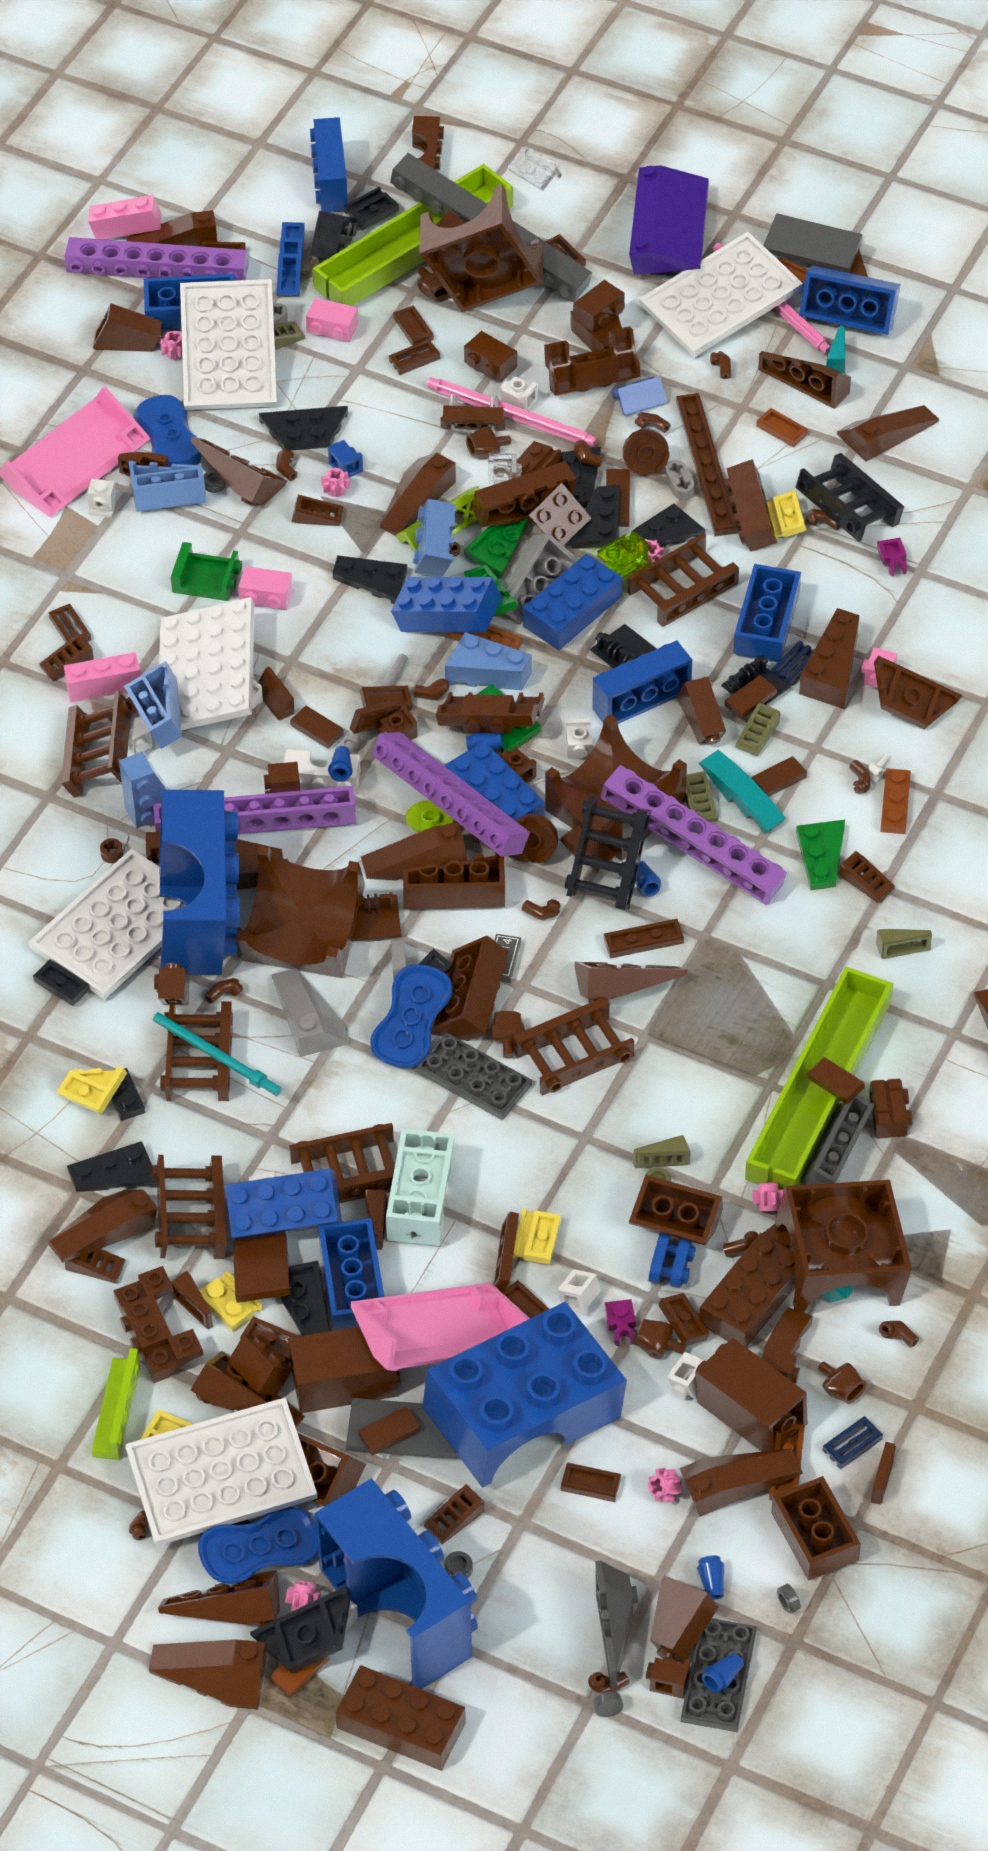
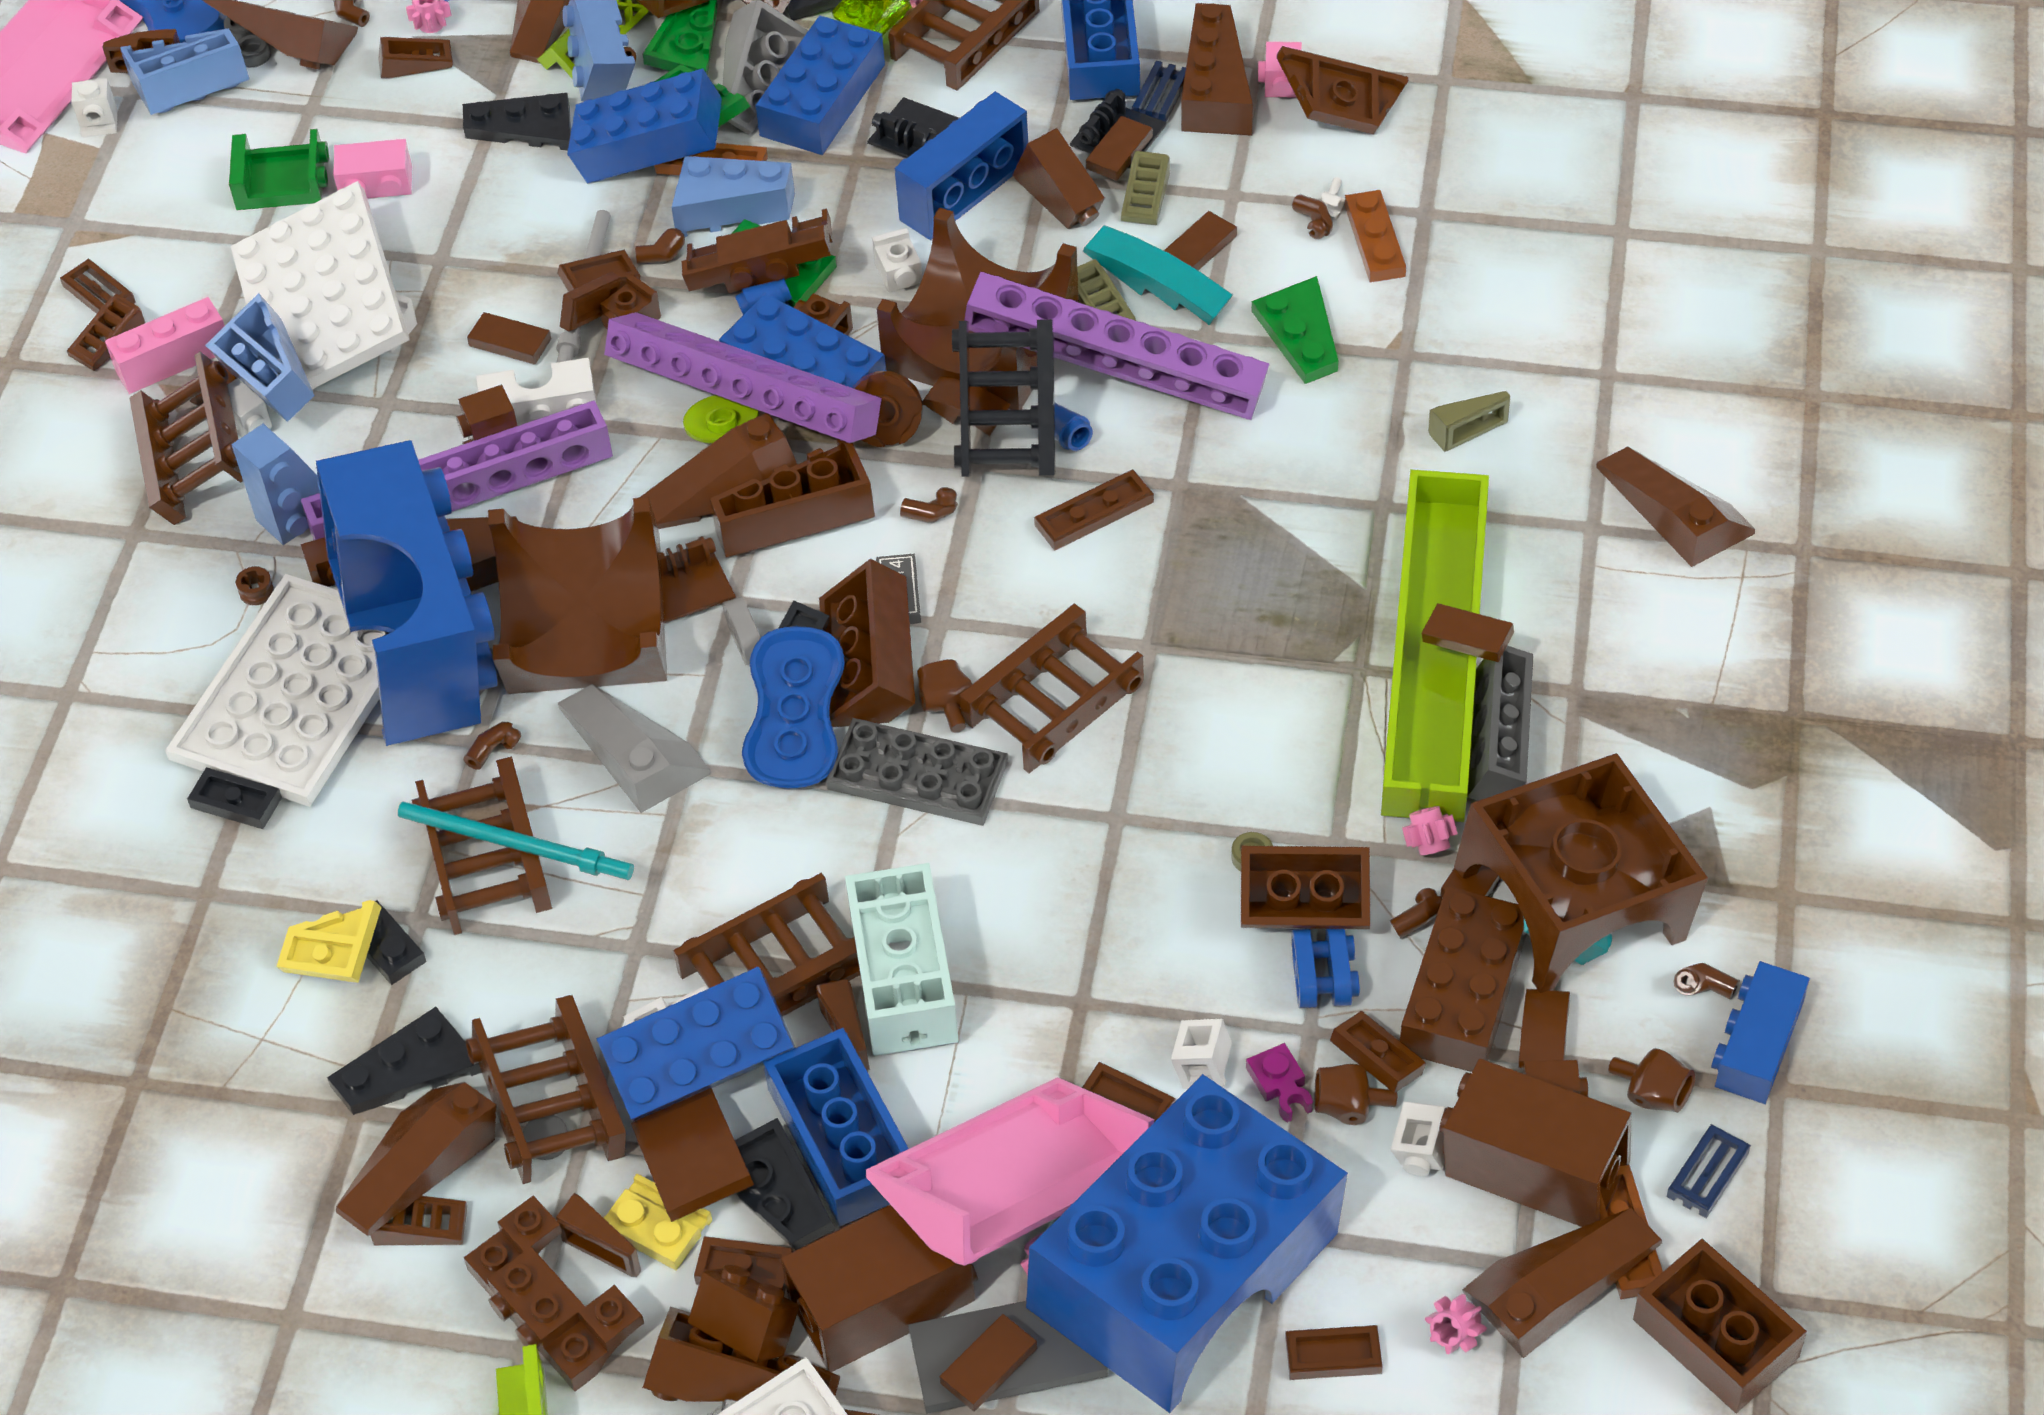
camera: 15 degrees left, 0 degrees up
reddish brown brick [154,963,190,1005] -> none
reddish brown slope [258,667,295,720] -> none
blue cone [328,746,353,782] -> none
reddish brown tile [493,1211,519,1293] -> none
light yellow plate [513,1208,561,1265] -> none
reddish brown wedge [574,961,688,1003] -> none
olive slope [633,1135,691,1168] -> none
reddish brown slope [840,851,895,903] -> none
reddish brown brick [869,1079,912,1138] -> none
reddish brown tile [871,1442,896,1505] -> none
none -> blue brick [1711,961,1810,1105]

